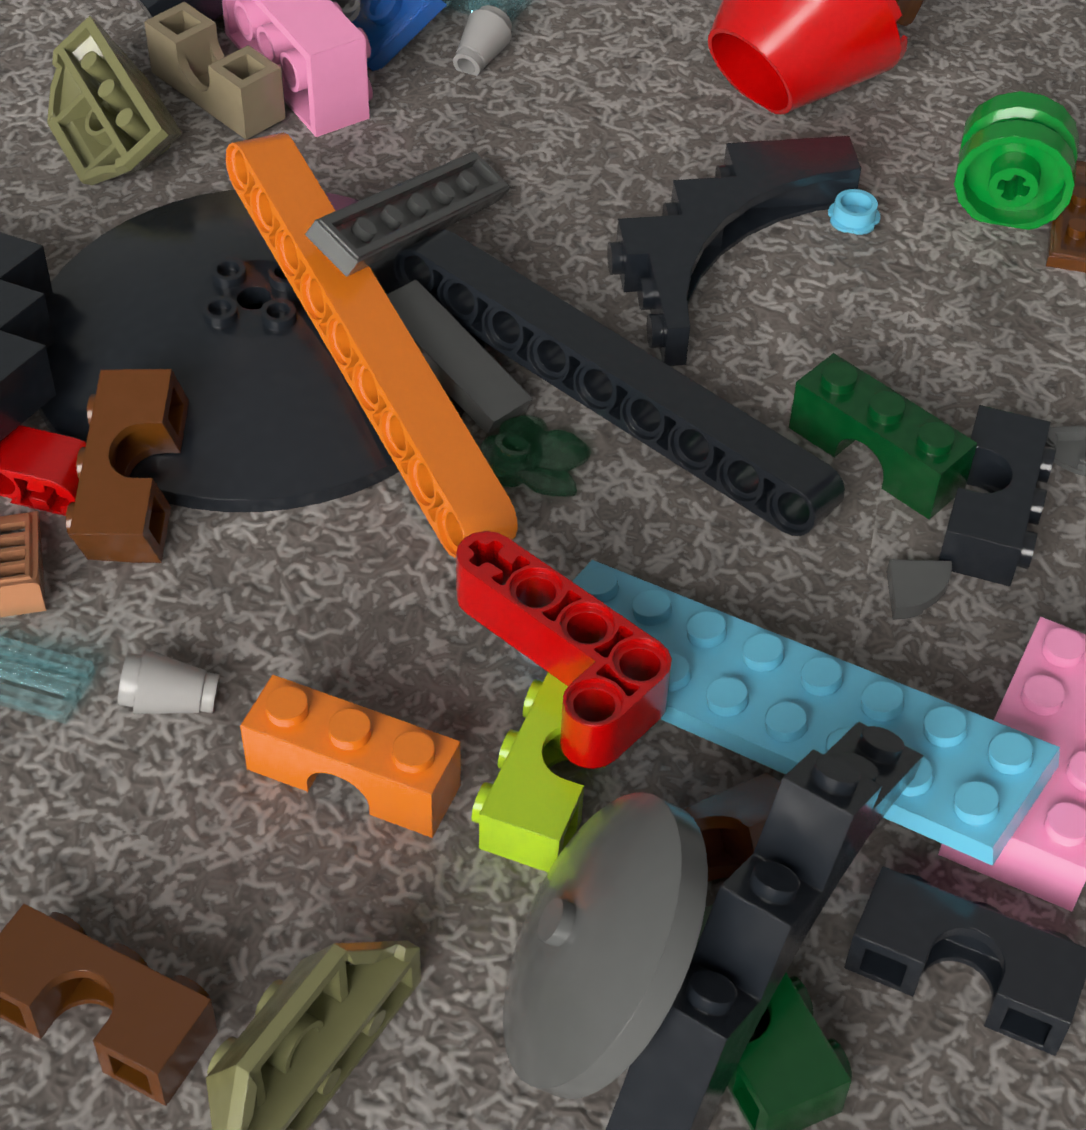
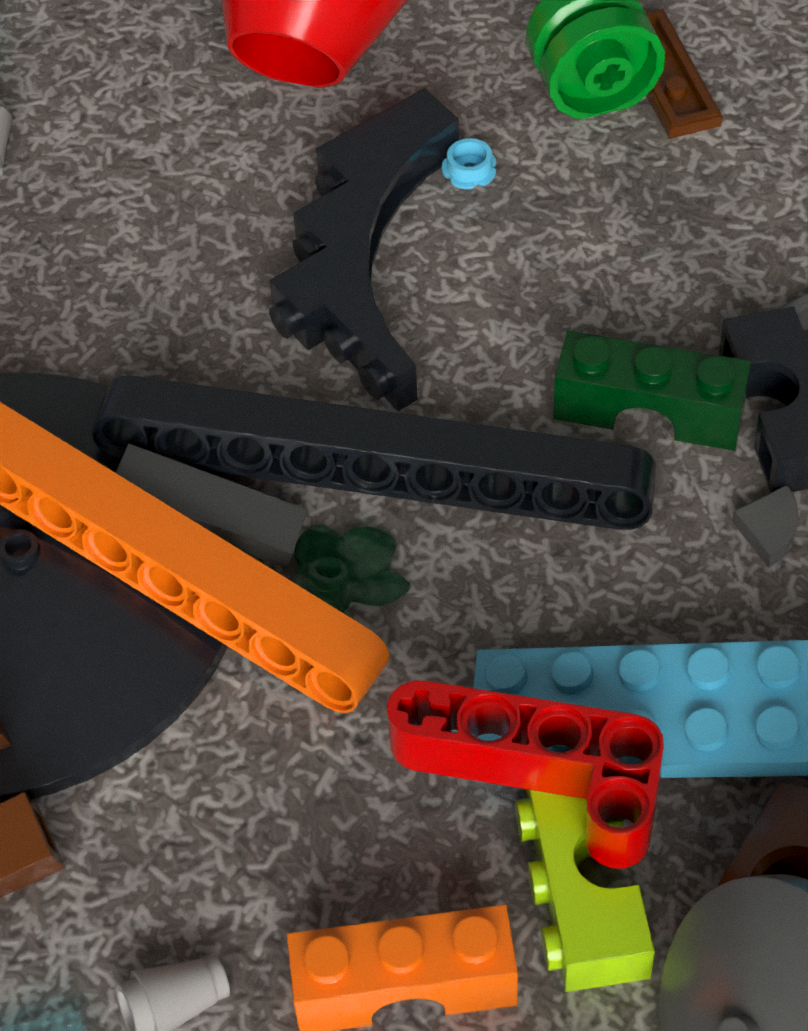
camera: 25 degrees left, 5 degrees up
dark grey tile [305,151,510,277] -> none

